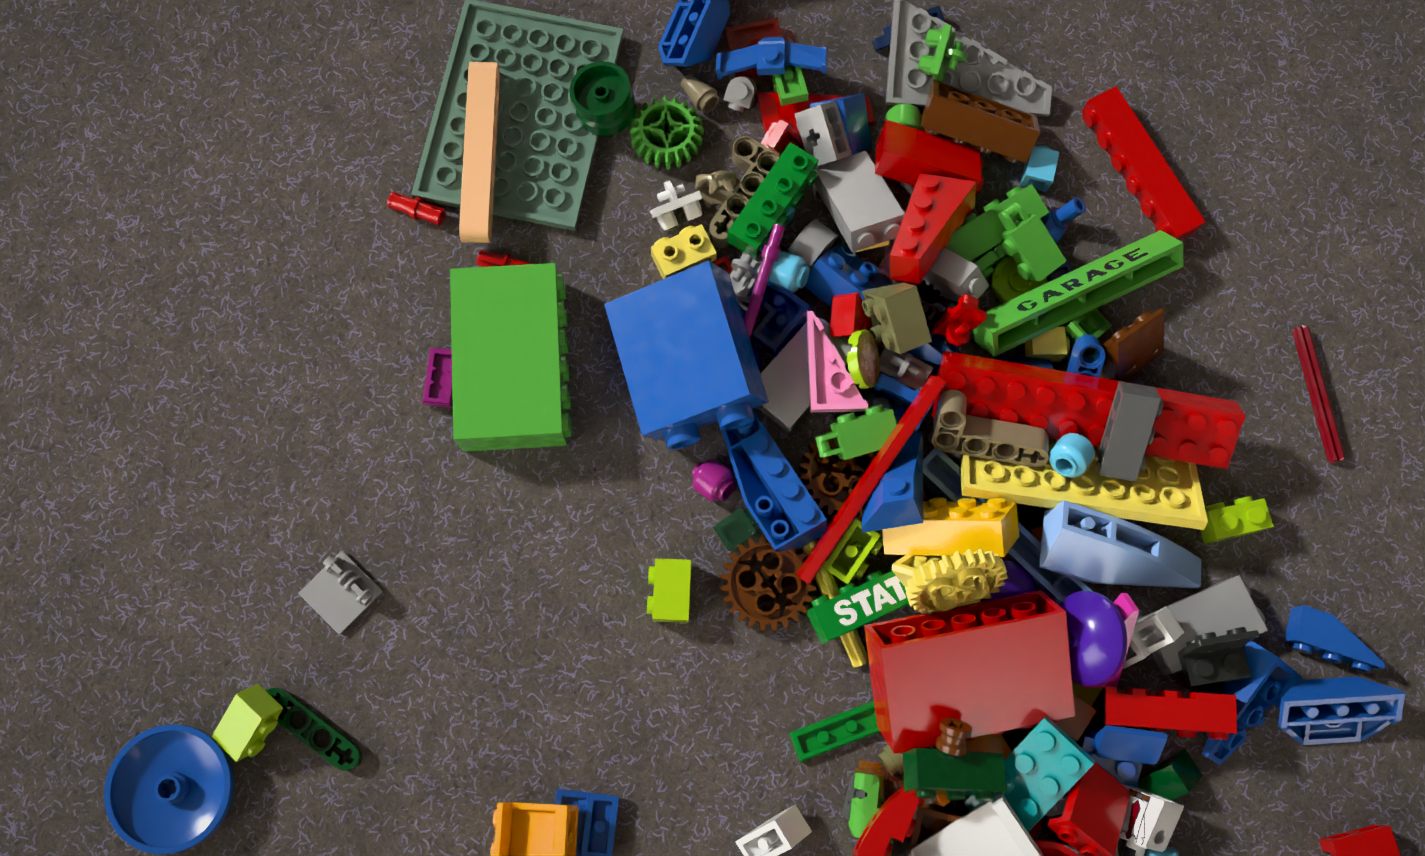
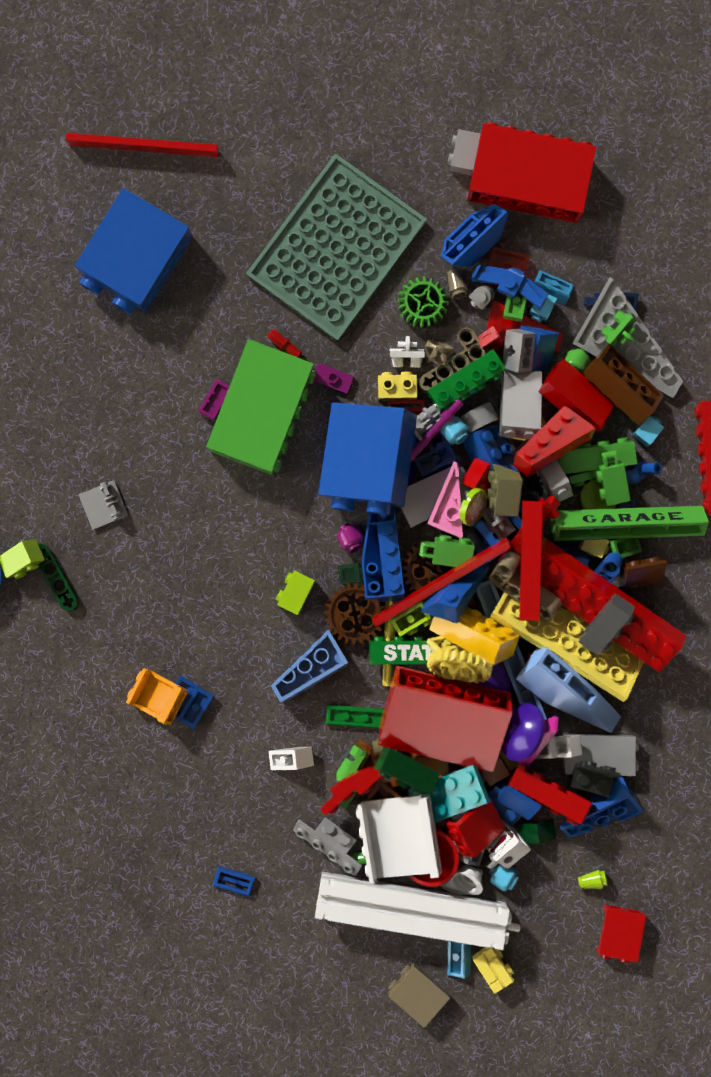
camera: 25 degrees right, 10 degrees up
red pin [387,191,446,226] -> none
light nougat beam [459,62,500,243] -> none
dark green wheel [569,61,637,136] -> none
reddish brown wheel [935,718,972,756] -> none
medium azure head [1049,433,1095,478] -> none
lime brick [1200,496,1274,544] -> none
blue wedge [1278,676,1405,745] -> none
blue slope [1284,605,1385,673] -> none
none -> red tile [66,133,219,158]
none -> blue brick [74,188,193,315]
none -> medium blue wedge [271,629,349,704]
none -> magenta plate [314,363,354,395]
none -> red tile [519,501,543,621]
none -> medium azure brick [528,295,557,323]
none -> dark azure slope [534,270,574,306]
none -> lime cone [578,870,608,889]

